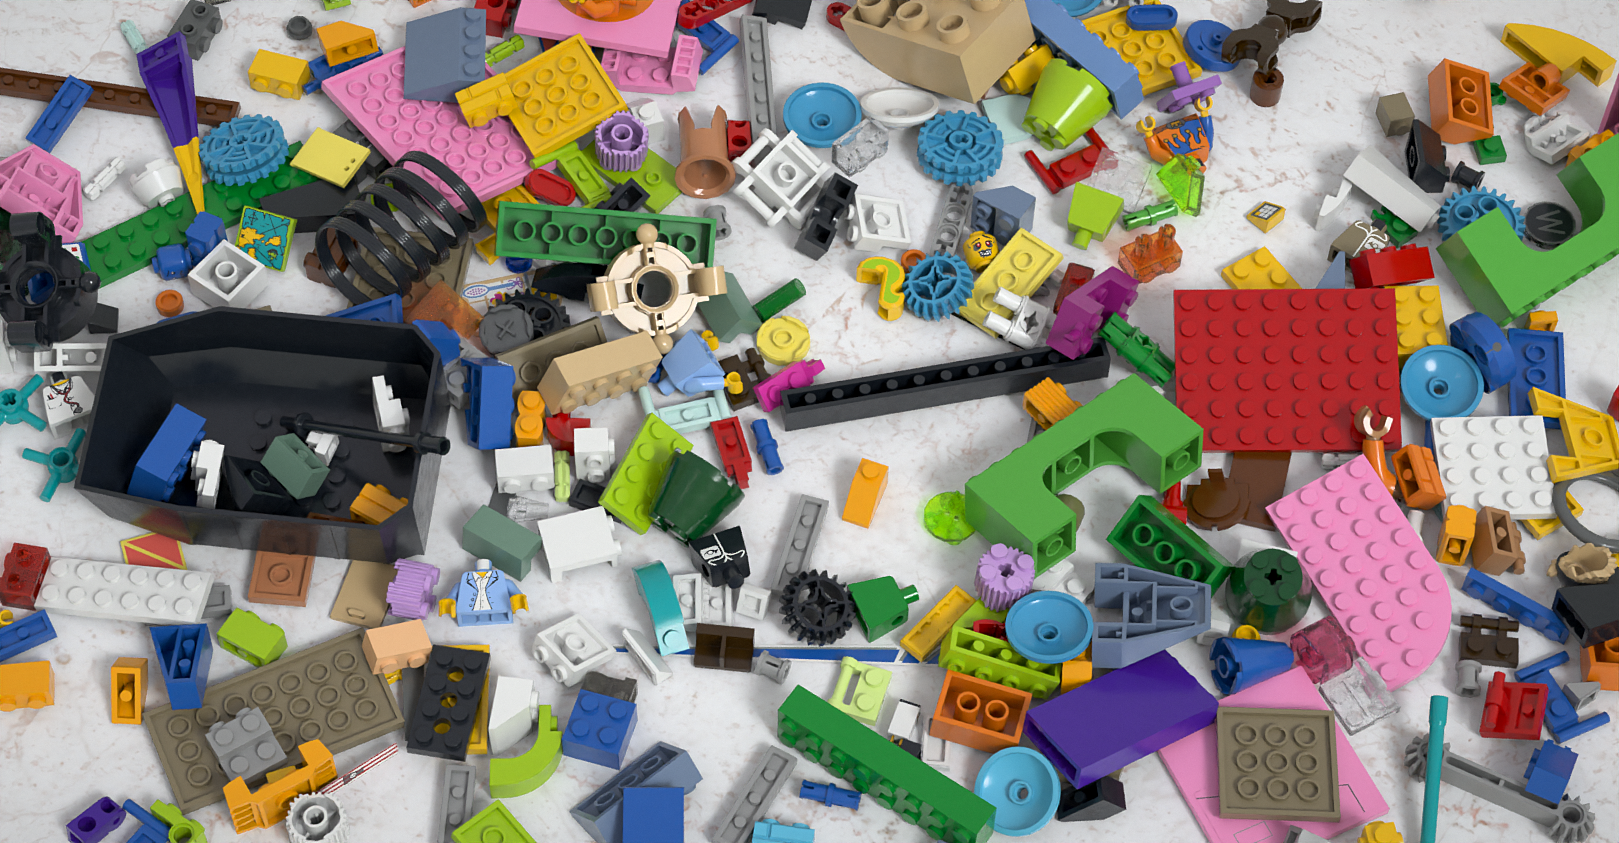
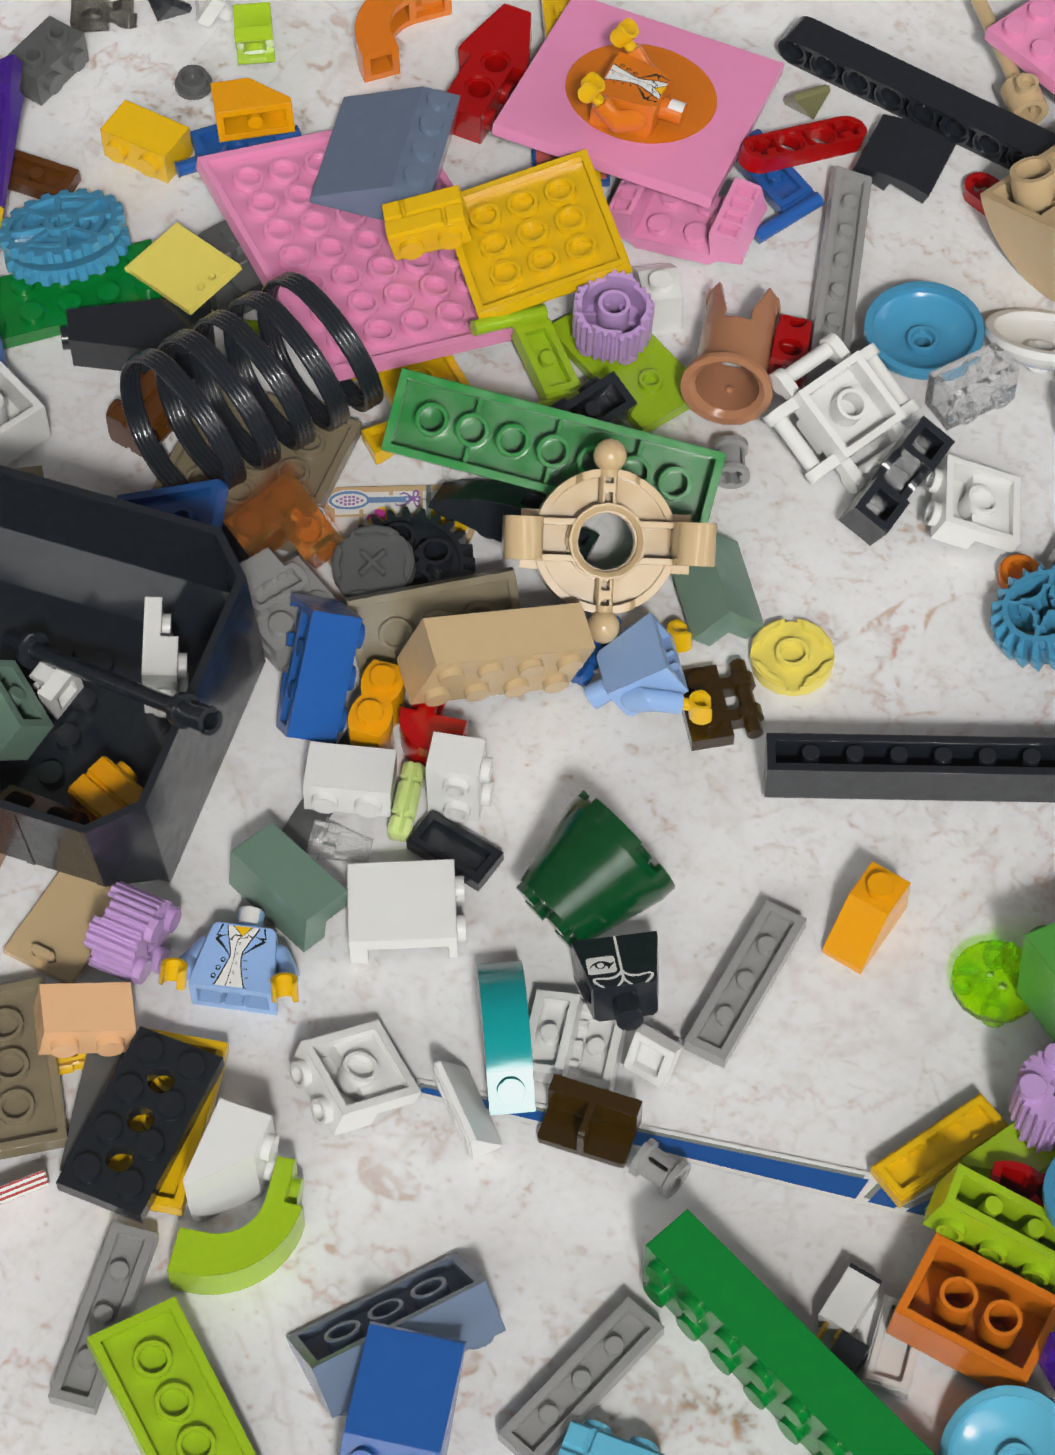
camera: 15 degrees right, 0 degrees up
tile [235,206,297,272] -> none
blue slope [412,319,461,366] -> none
lime axle [485,35,525,67] -> none
clear blue plate [505,257,533,274] -> none
red tile [525,169,576,206] -> none
blue brick [562,689,638,771] -> none
clear smoke leg [581,671,638,703] -> none
lime plate [598,413,694,535] -> none
light aqua plate [638,386,732,434] -> none
red hinge [711,416,752,489] -> none
blue pin [750,419,784,475] -> none
green piece [752,278,806,322] -> none
dark pink hinge [753,359,825,412] -> none
black gear [779,569,856,647] -> none
blue pin [799,779,862,811] -> none
yellowish green plate [827,656,892,726] -> none
green torso [847,576,919,643] -> none
yellow animal [856,256,905,321] -> none

